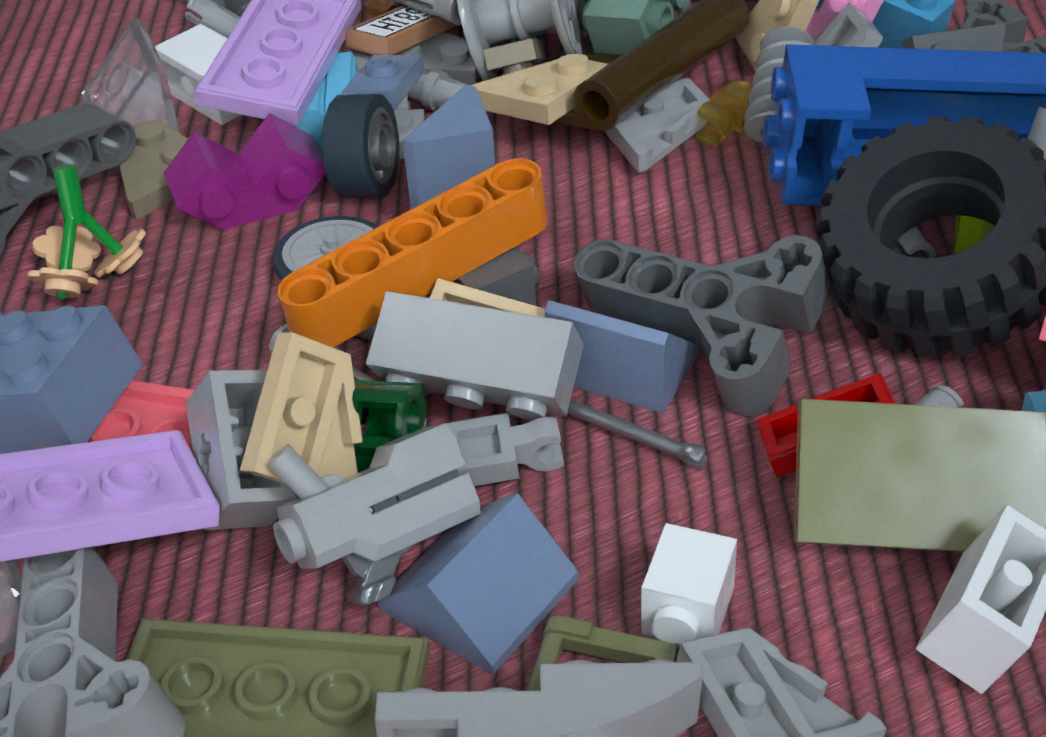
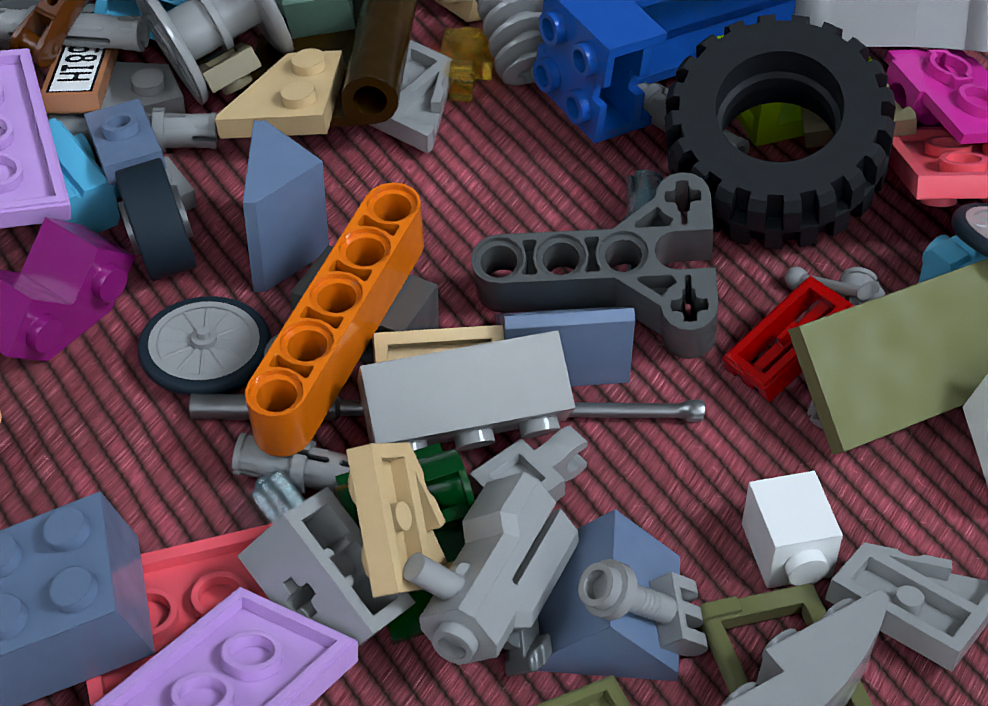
camera: 35 degrees left, 5 degrees up
none -> light grey hinge [578,559,708,656]
none -> light grey hinge [784,266,885,303]

